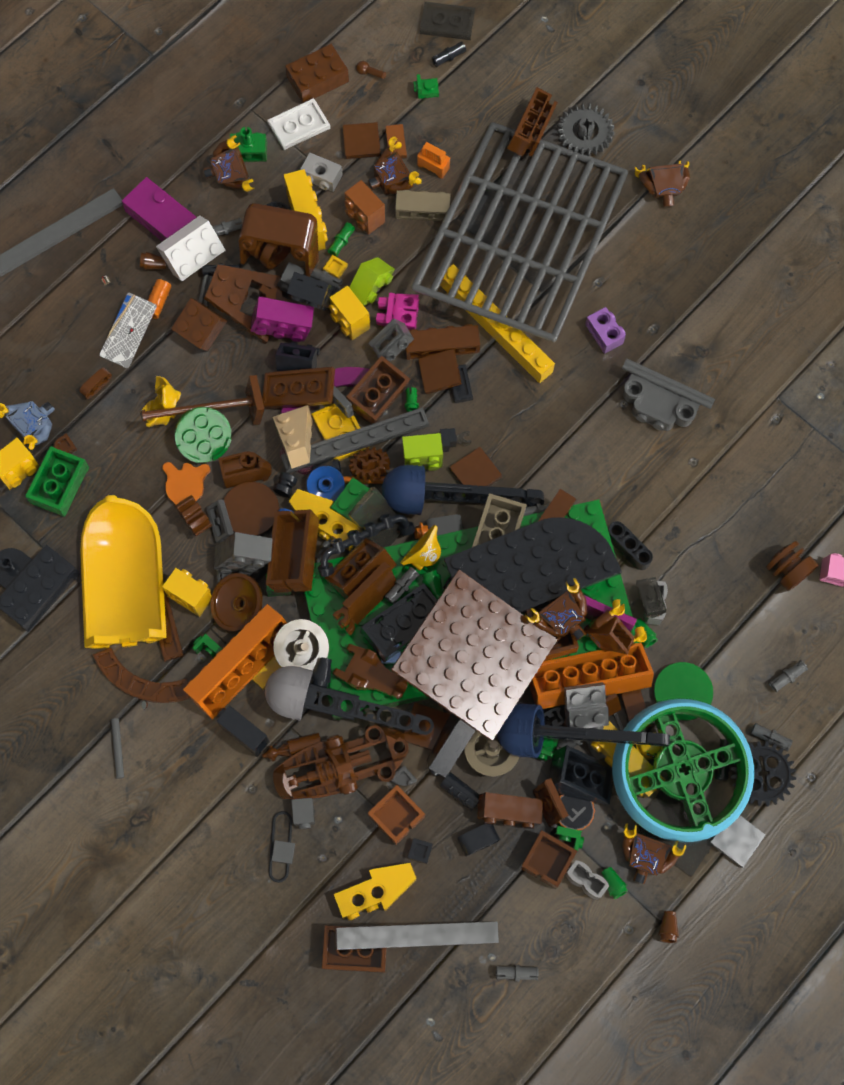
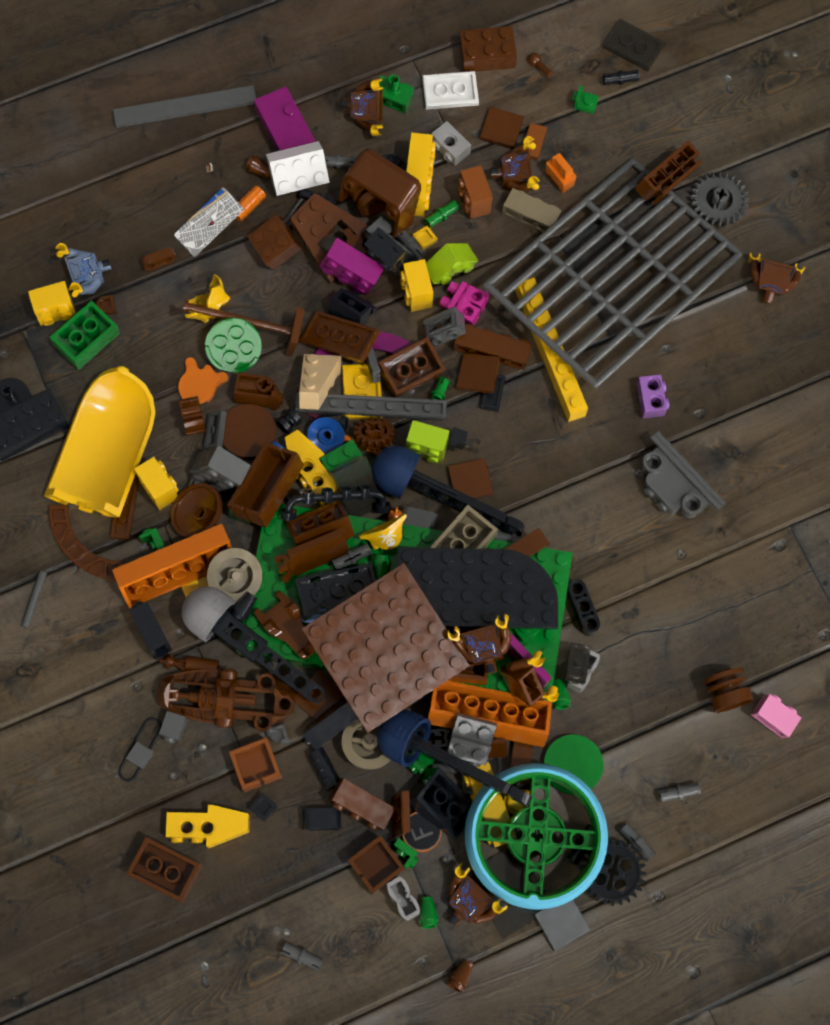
camera: 20 degrees right, 0 degrees up
tile [335,922,499,950] -> none

